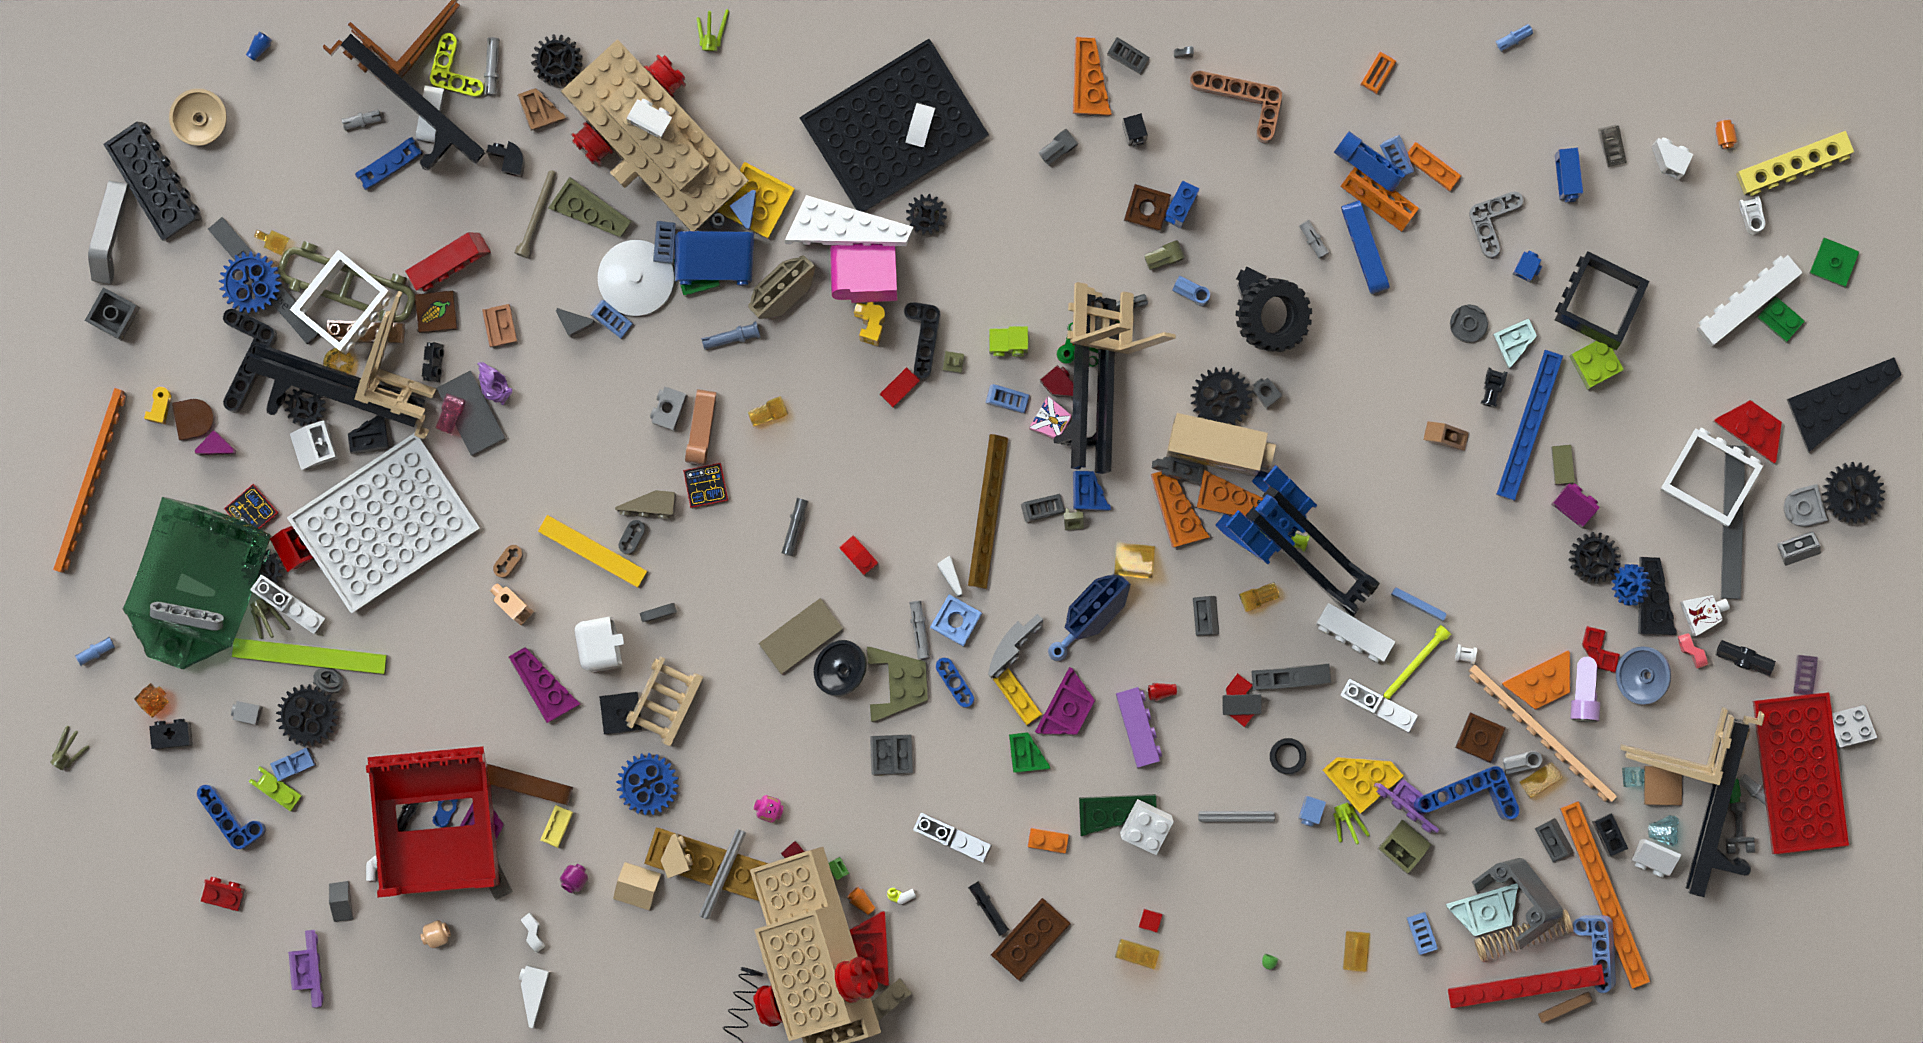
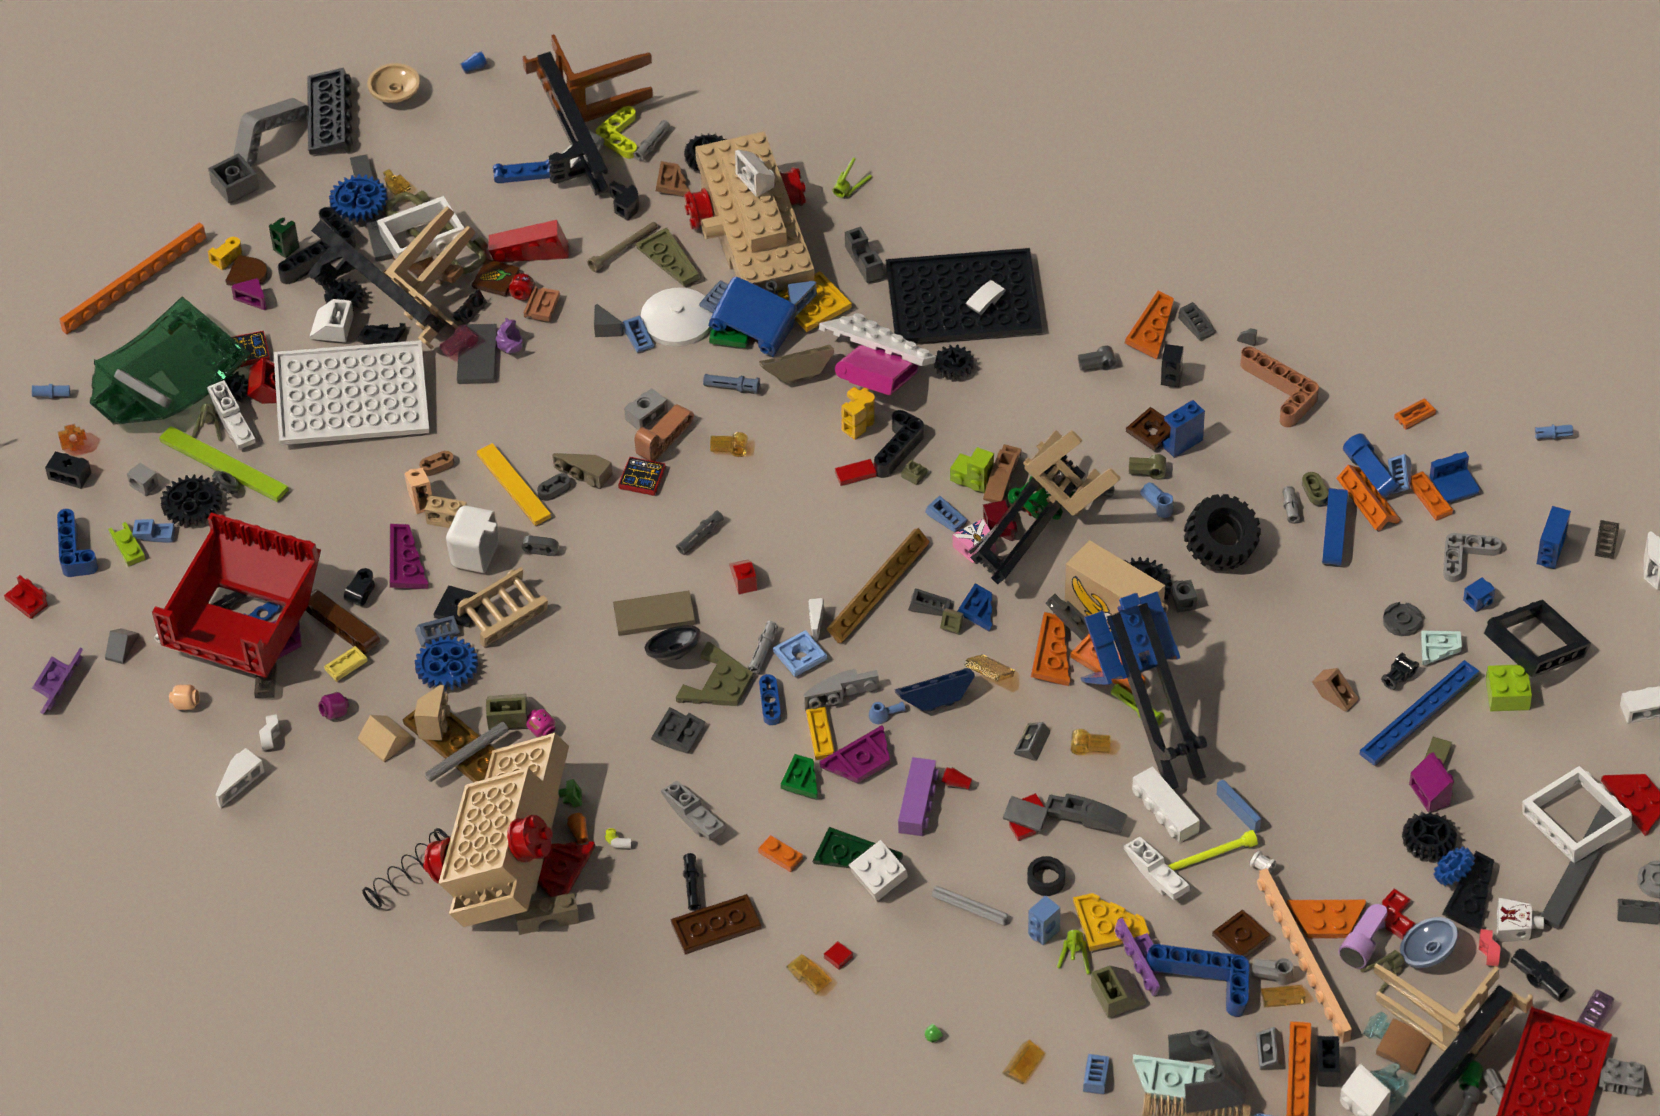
camera: 25 degrees right, 35 degrees down
light grey pin [342,109,382,131] -> none
none -> dark green hinge [268,217,300,258]
none -> black piece [344,568,375,606]
none -> sand blue slope [415,615,460,646]
none -> tan brick [425,495,467,528]
none -> olive slope [486,693,528,730]
none -> red head [509,273,535,300]
none -> dark grey arch [845,227,883,283]
none -> medium nougat slope [983,444,1022,503]
none -> olive plate [1302,472,1328,505]
none -> olive plant [1361,950,1404,993]
none -> blue bracket [1429,451,1479,503]

